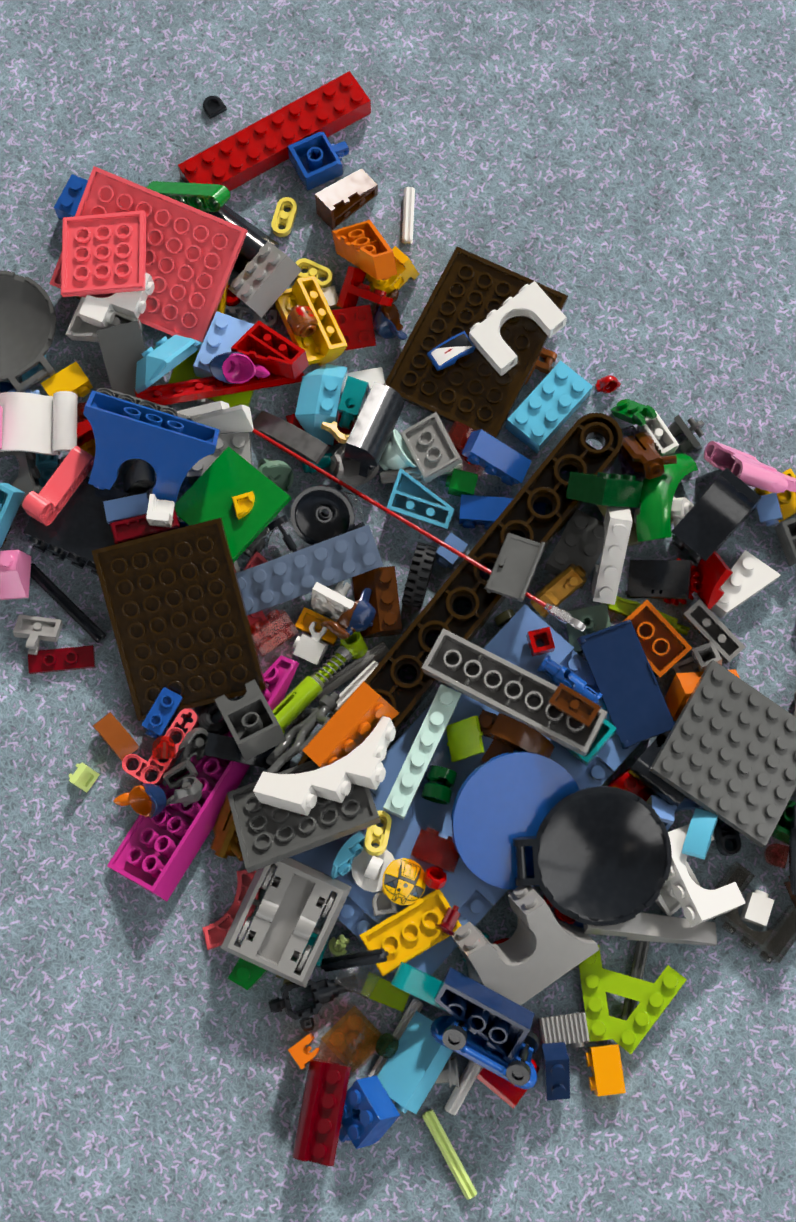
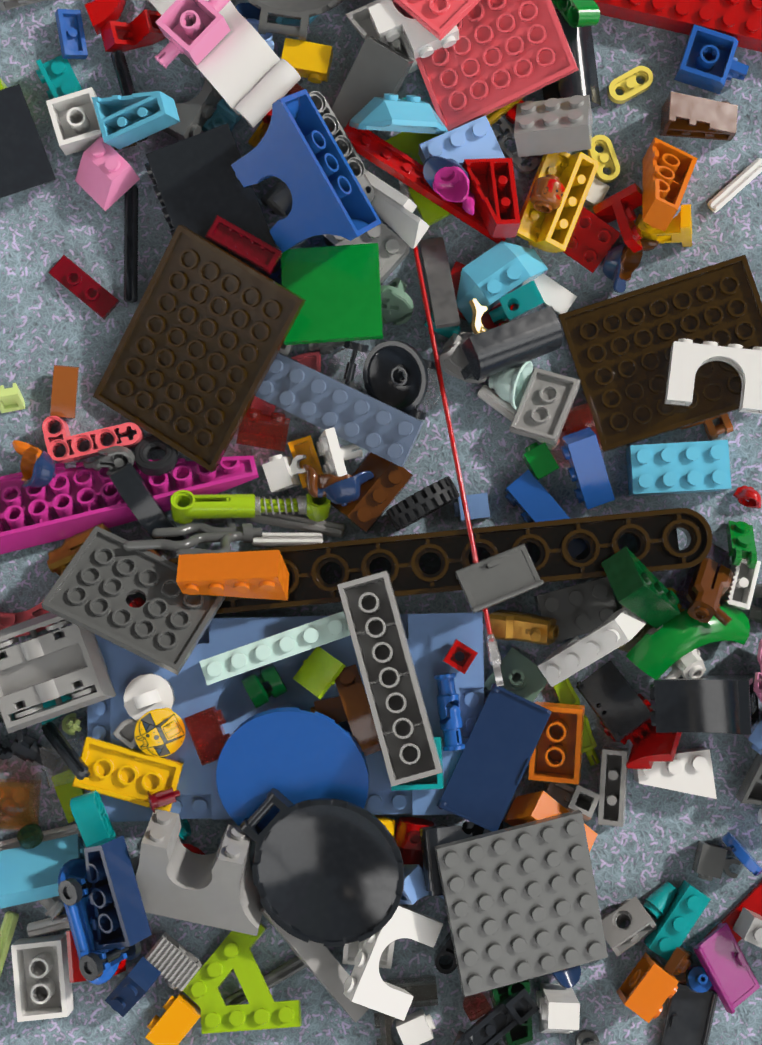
camera: 50 degrees right, 10 degrees up
light grey plate [13,614,63,655] -> none
coral beam [22,446,95,526] -> none
medium blue tile [103,493,149,524] -> none
blue bracket [141,687,183,740] -> none
white panel [146,494,175,527] -> none
clear red tile [152,736,176,759] -> none
dark grey piece [163,759,198,789] -> none
dark grey piece [165,777,203,807] -> none
dark grey brick [214,679,287,761] -> none
yellow tile [232,491,255,519] -> none
white arch [253,716,396,816] -> none
medium azure slope [330,831,365,879] -> none
light yellow plate [364,810,392,856] -> none
medium azure wedge [386,468,455,530] -> none
red tile [423,866,447,890] -> none
slope [427,331,476,371] -> none
olive tile [494,609,515,627] -> none
reddish brown plate [548,683,601,728] -> none
medium azure slope [682,808,718,860] -> none
none -> white brick [11,934,74,1022]

